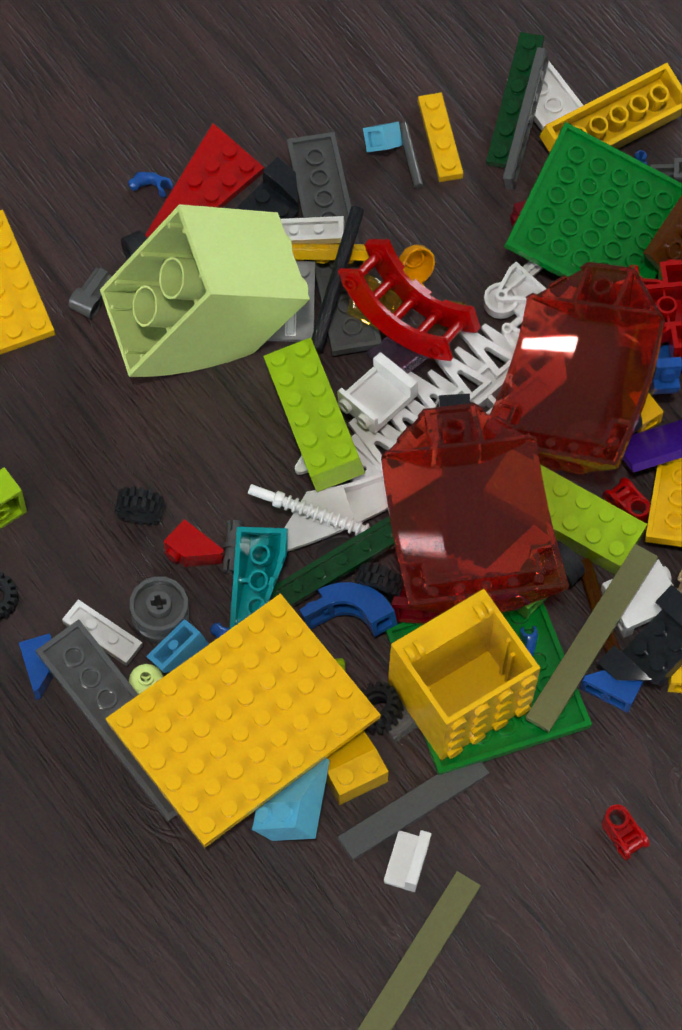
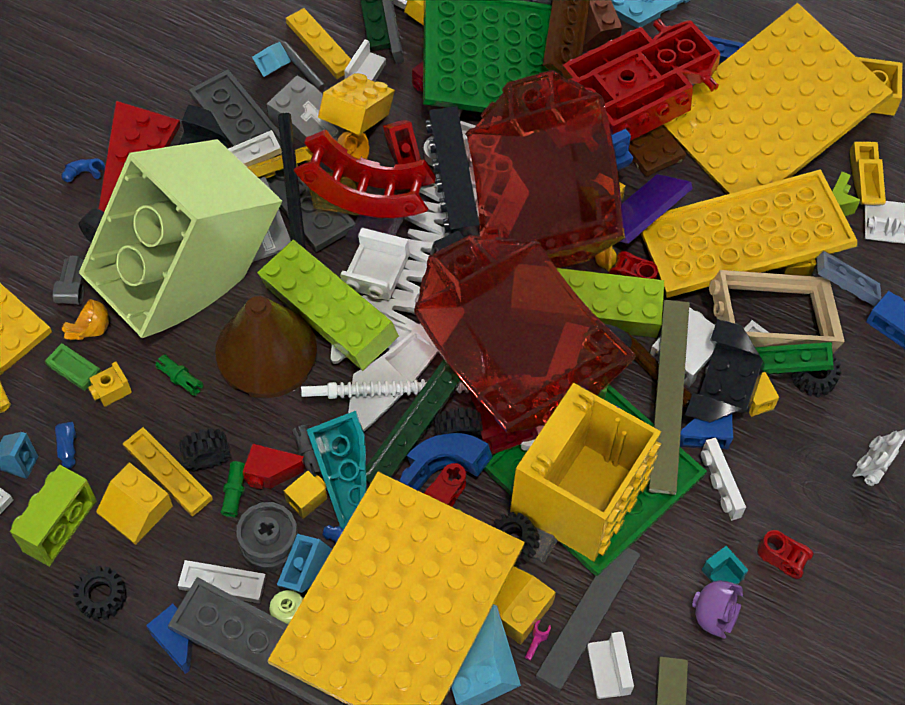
camera: 25 degrees left, 5 degrees down
none -> bright green tile [45,343,101,391]
none -> blue piece [55,422,77,468]
none -> light orange piece [62,299,109,340]
none -> yellow brick [88,362,132,407]
none -> yellow slope [96,462,173,545]
none -> yellow plate [123,427,213,517]
none -> green pin [155,355,204,396]
none -> reddish brown cone [215,296,317,398]
none -> green pin [220,461,245,517]
none -> light grey slope [267,75,347,143]
none -> yellow brick [284,471,327,519]
none -> yellow brick [318,73,395,135]
none -> white panel [344,40,386,82]
none -> red slope [383,119,421,164]
none -> red piece [424,463,466,507]
none -> black brick [426,106,480,240]
none -> dark pink hand [525,620,551,661]
none -> yellow piece [595,242,617,272]
none -> medium lavender cylinder [692,580,743,639]
none -> white plate [701,438,746,521]
none -> teal panel [701,545,748,584]

